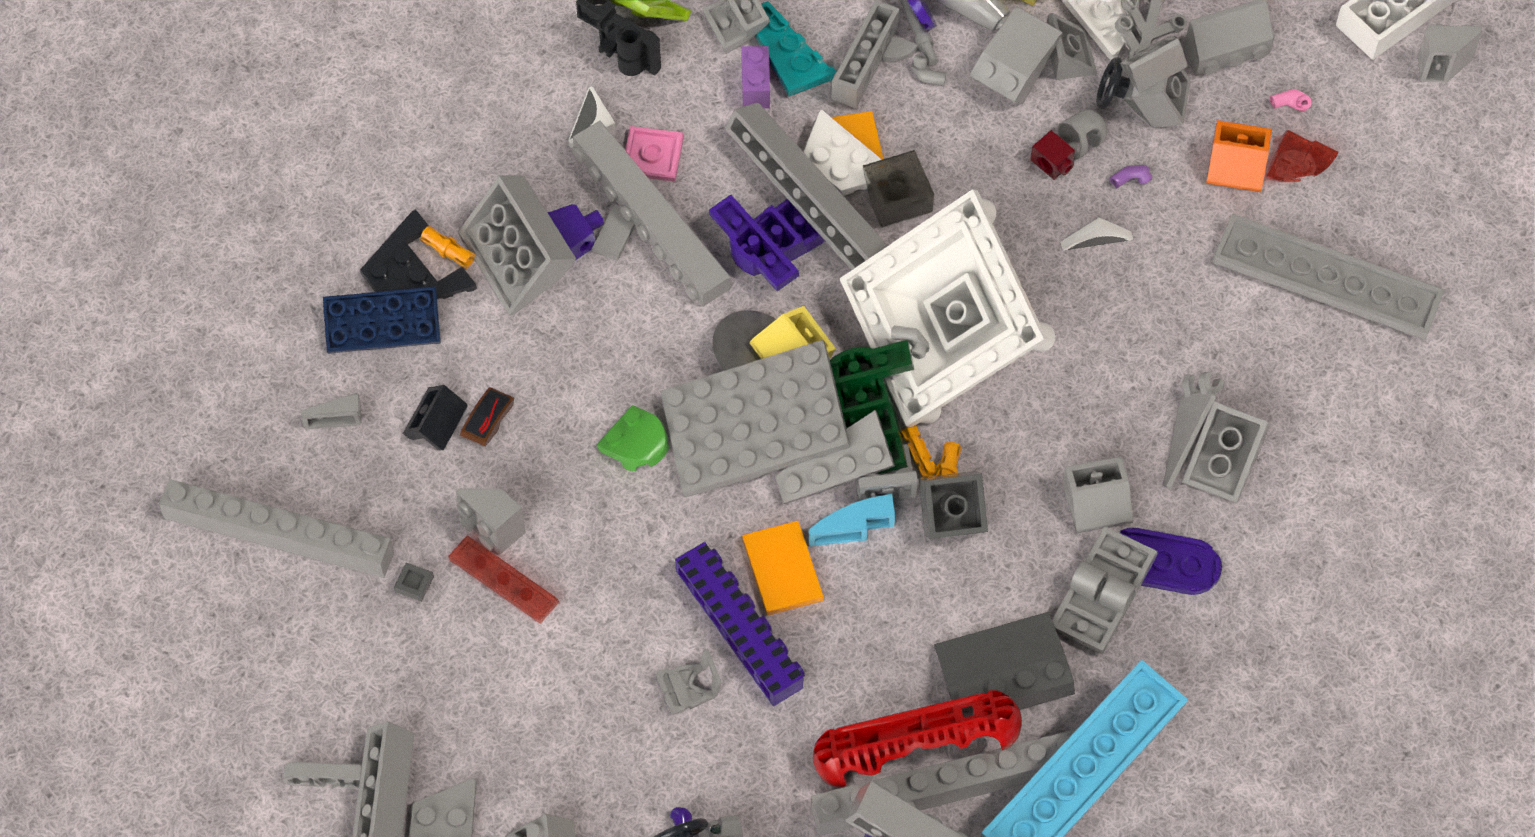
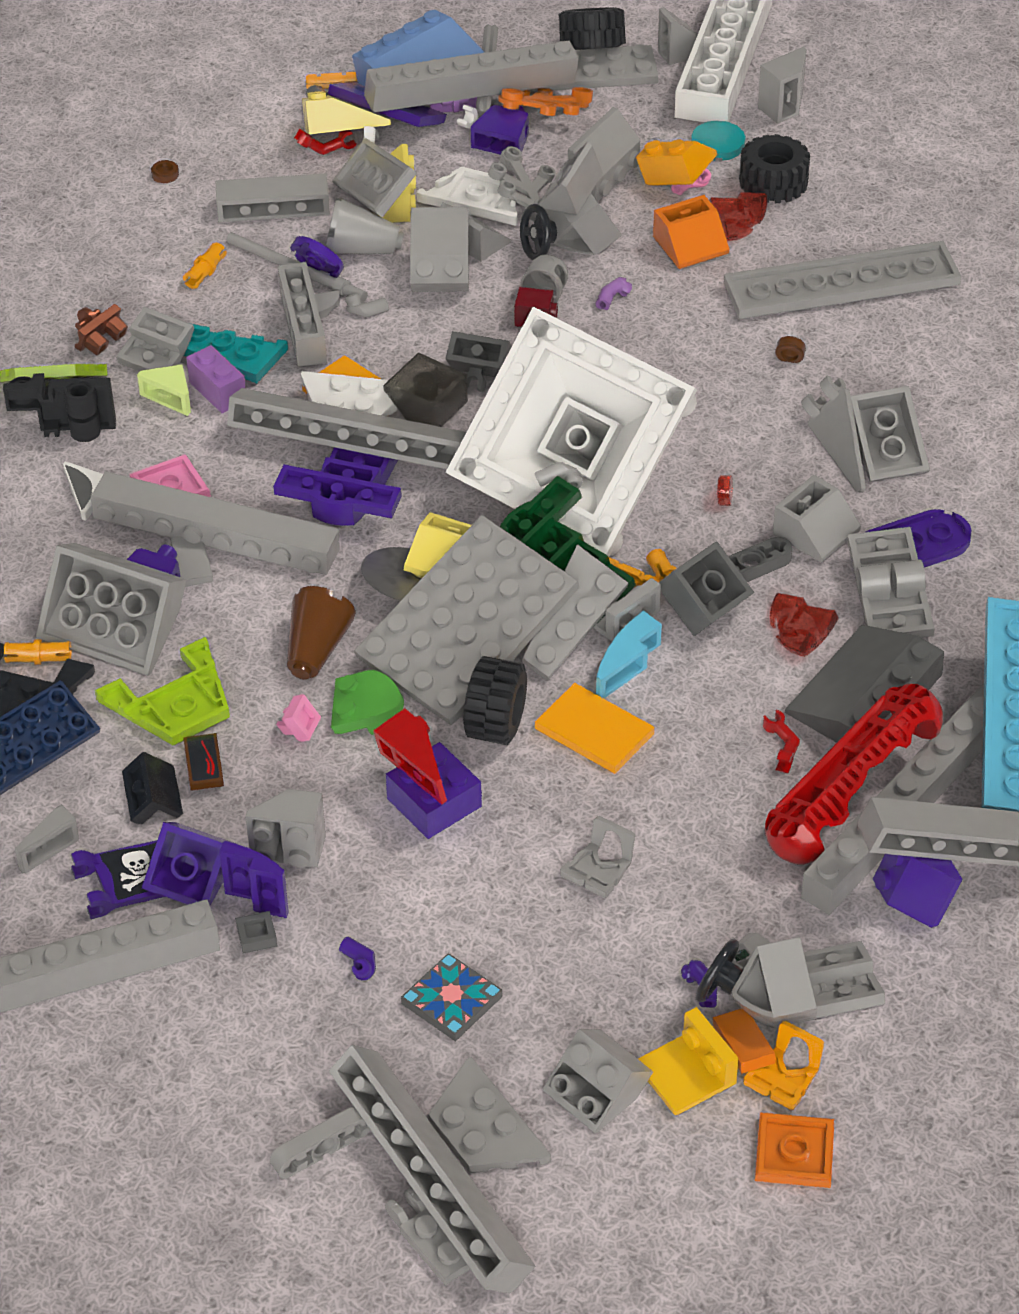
camera: 35 degrees left, 15 degrees down
clear red tile [448,535,559,624] -> none
dark purple brick [675,542,805,707] -> none
white tile [1060,217,1133,251] -> none
none -> flag [71,840,165,920]
none -> lime wing [95,637,230,746]
none -> yellowish green slope [137,364,191,416]
none -> dark purple slope [142,822,237,905]
none -> dark purple slope [220,841,289,918]
none -> bright pink tile [276,694,321,742]
none -> reddish brown cone [287,586,356,680]
none -> dark purple arm [339,936,376,980]
none -> red slope [373,708,447,804]
none -> dark purple brick [386,742,482,839]
none -> tile [401,953,503,1042]
none -> dark grey brick [445,331,512,392]
none -> black tyre [463,656,527,745]
none -> light orange slope [636,139,718,186]
none -> teal tile [691,121,746,161]
none -> clear red tile [717,475,733,506]
none -> dark grey beam [728,537,792,582]
none -> black tyre [739,134,810,204]
none -> red arm [763,710,800,773]
none -> clear red brick [770,593,839,657]
none -> reddish brown tile [775,336,806,363]

